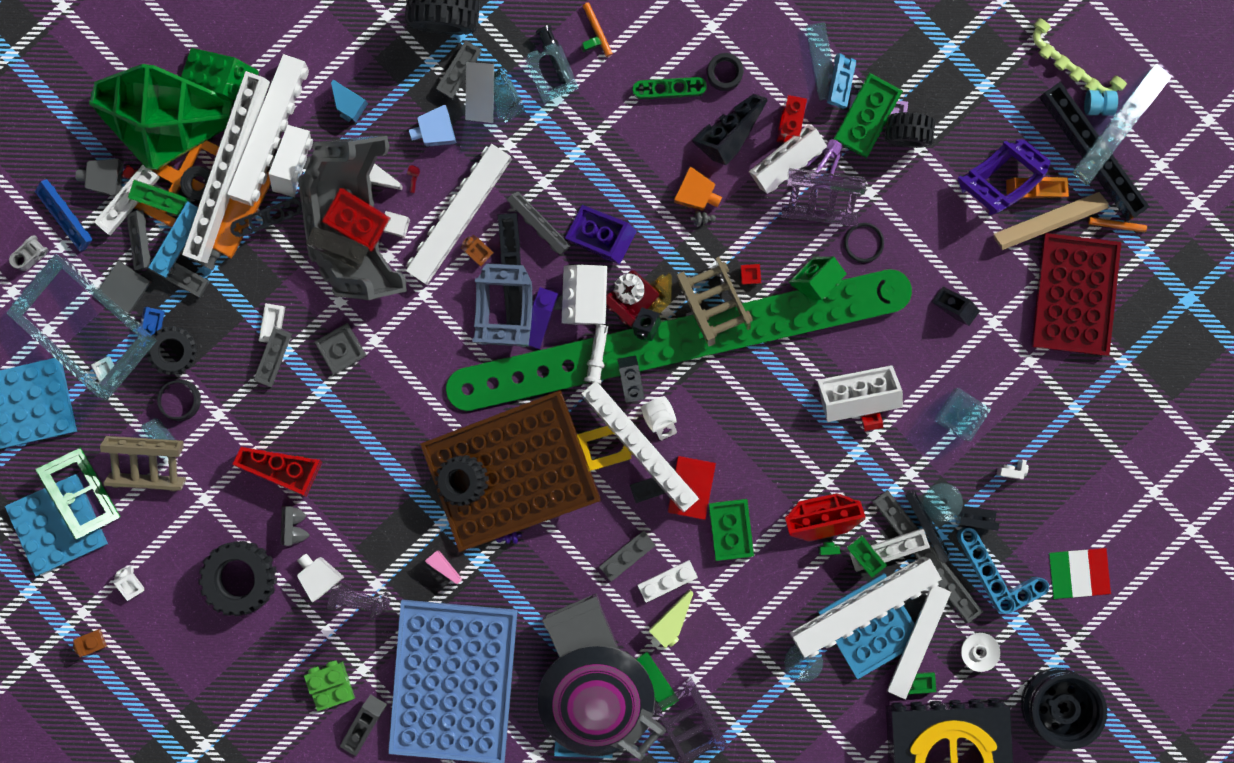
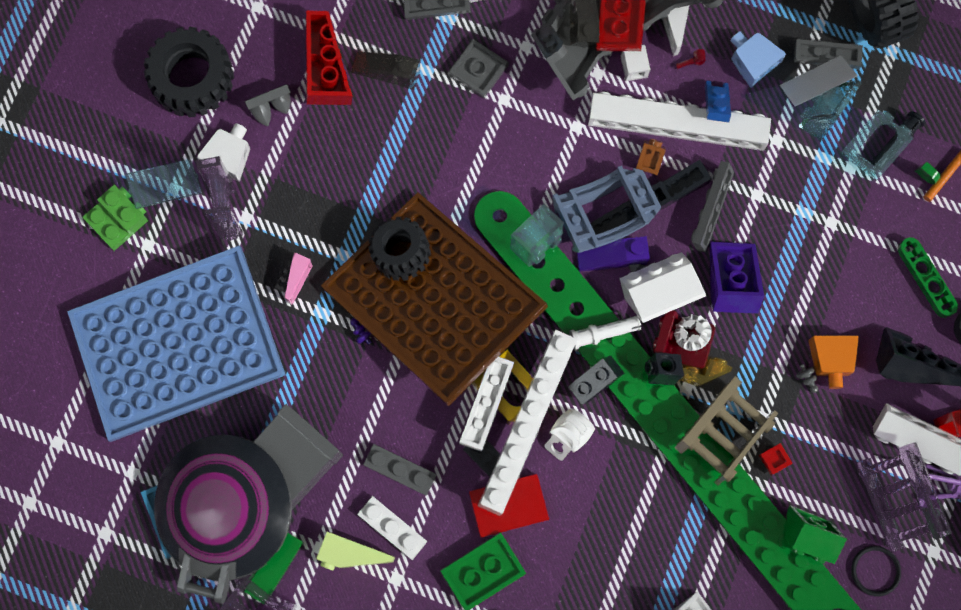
camera: 60 degrees right, 10 degrees down
dark grey slope [340,694,387,756] -> none
none -> clear light blue piece [125,159,202,209]
none -> clear smoke slope [351,51,421,90]
none -> white plate [459,357,514,452]
none -> clear light blue brick [510,204,564,267]
none -> blue hinge [705,80,731,122]

